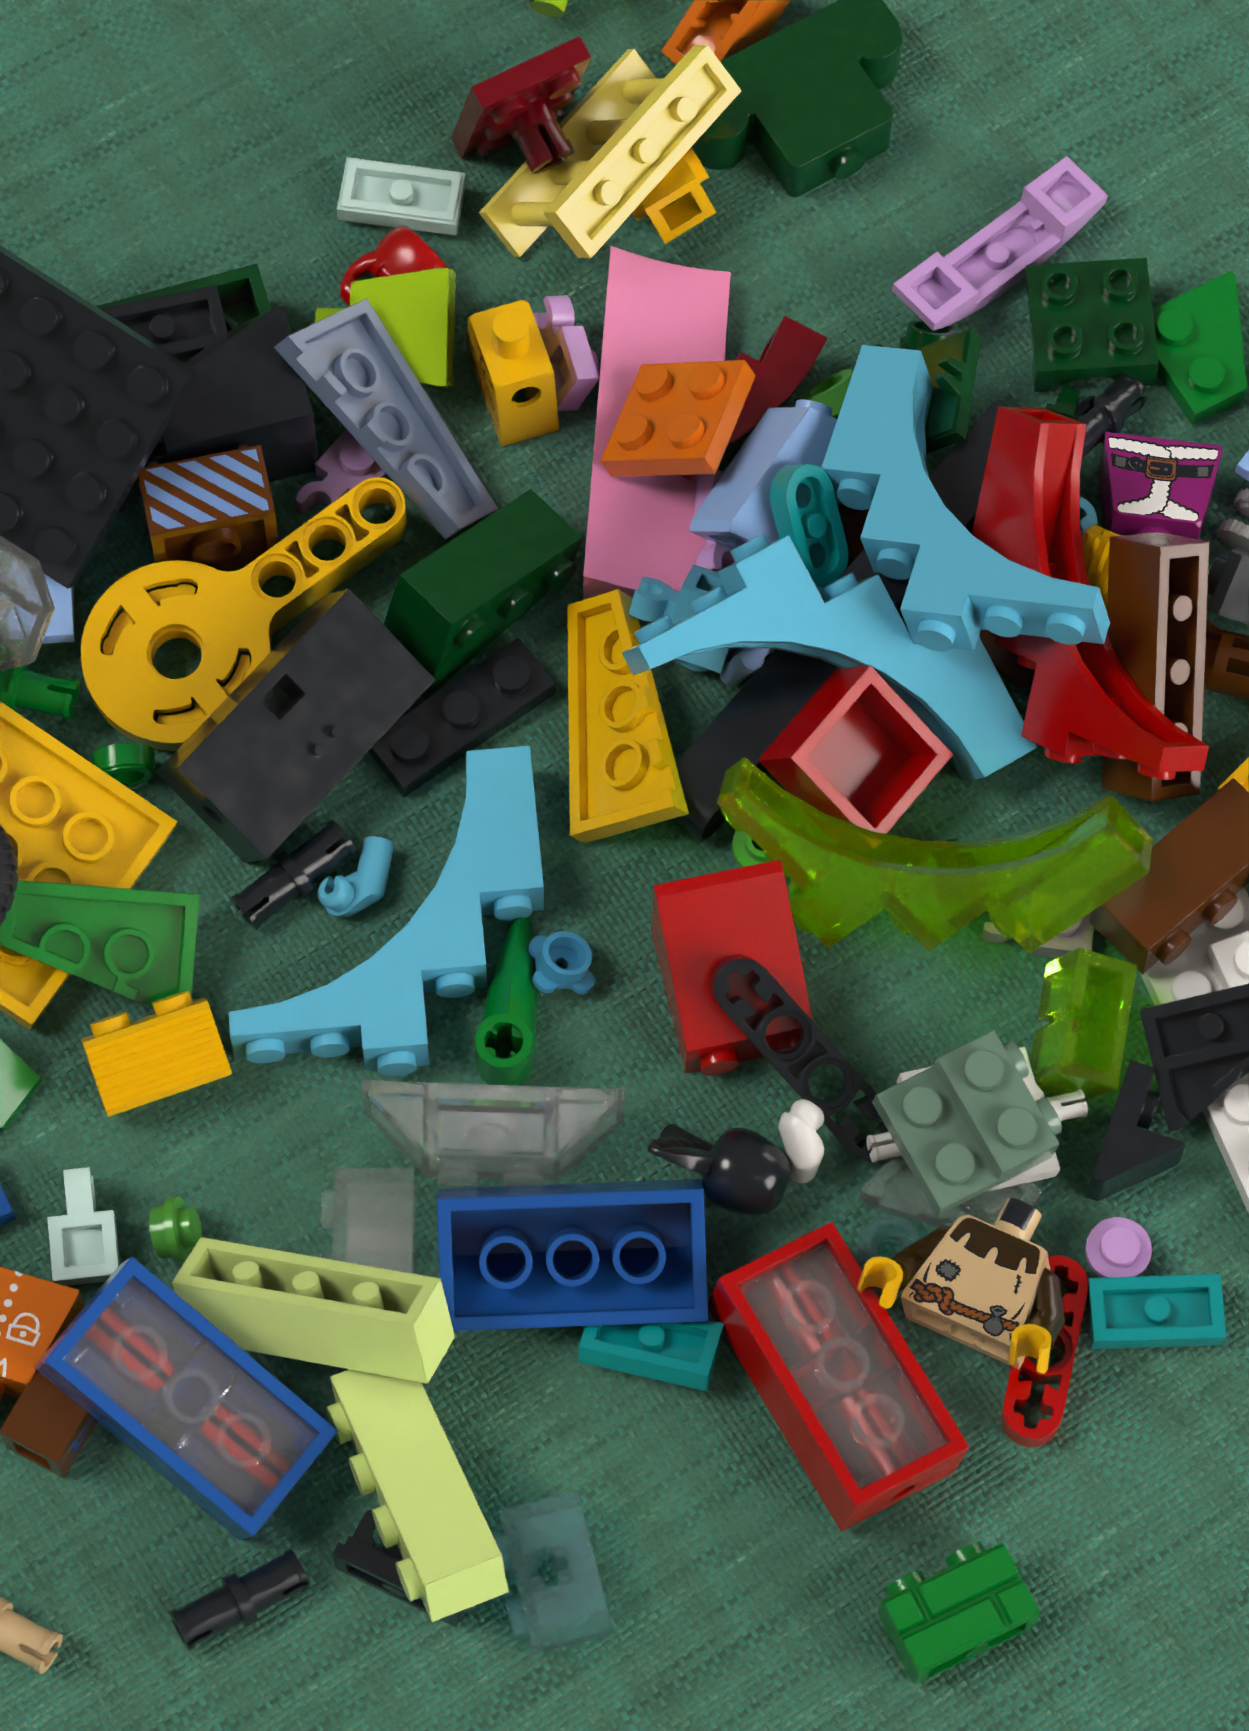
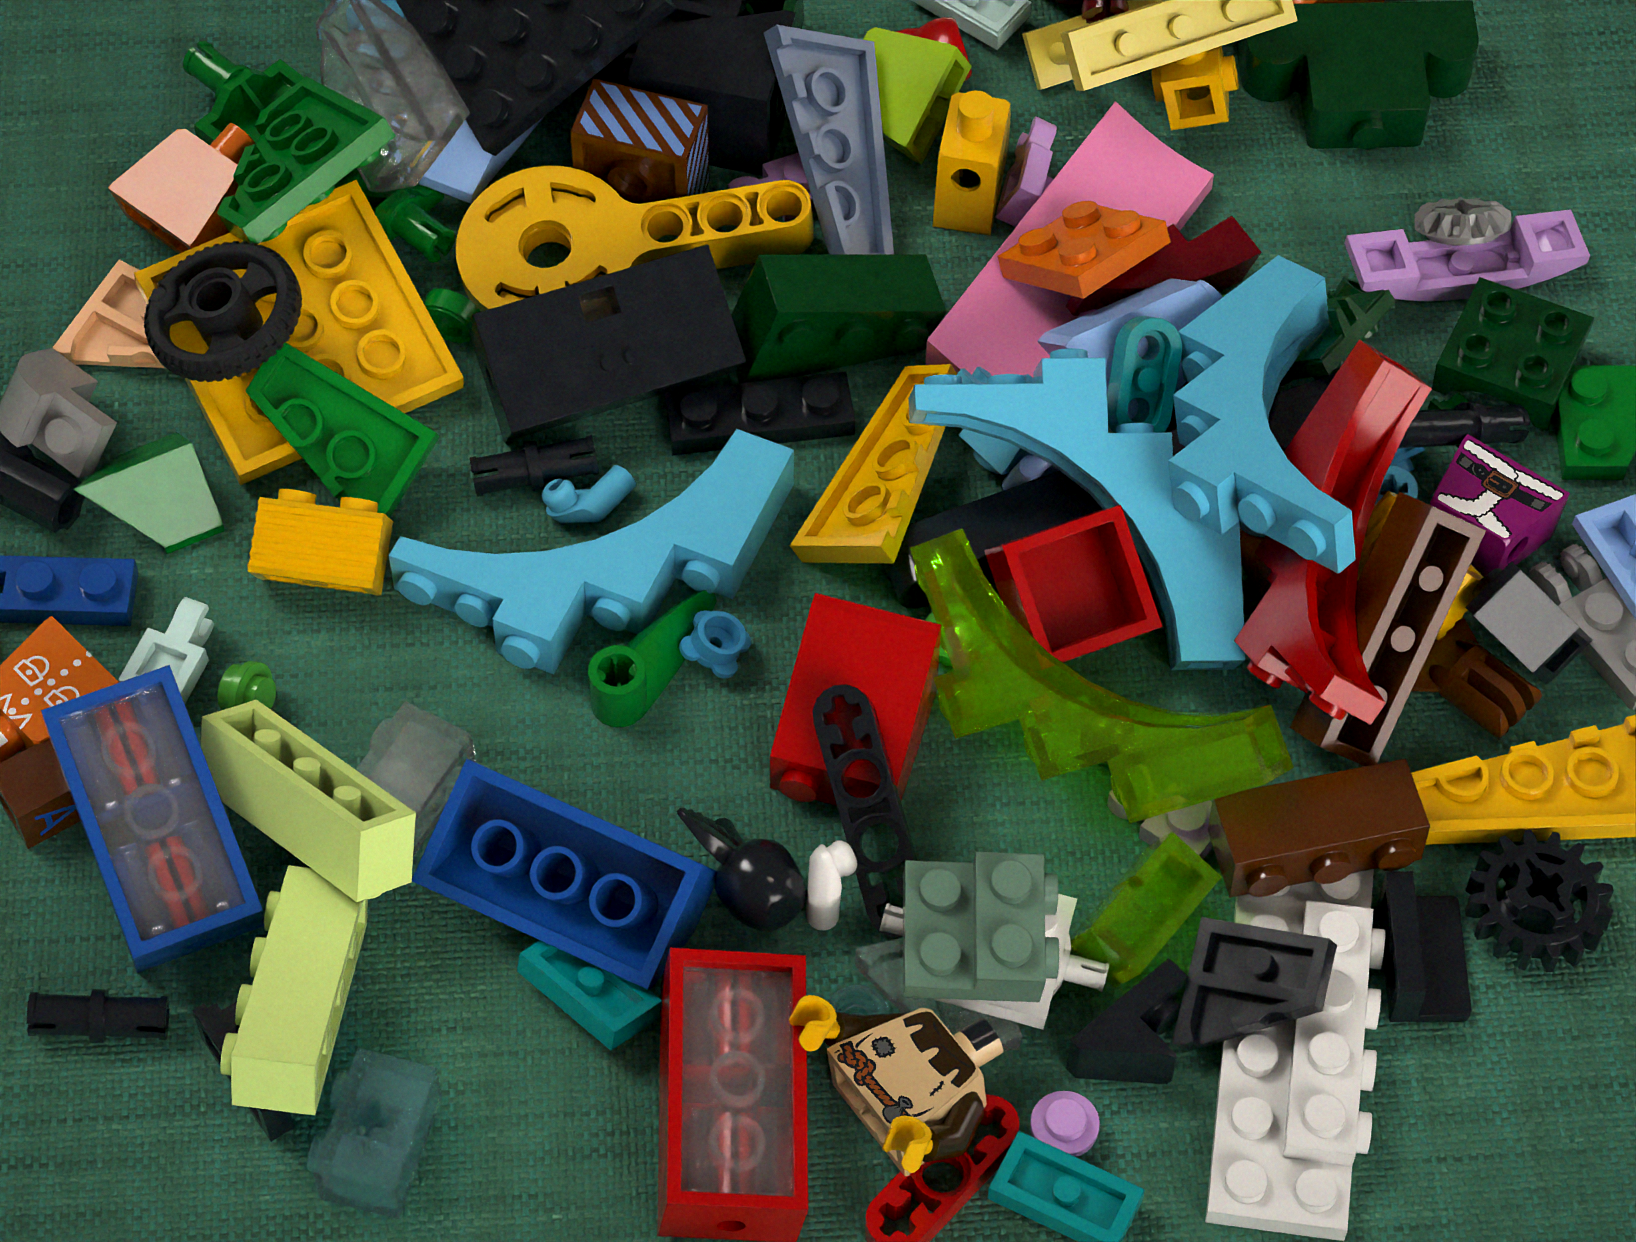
camera: 30 degrees right, 10 degrees down
clear wedge [362,1079,625,1186] -> none
none -> light grey gear [1414,197,1511,245]

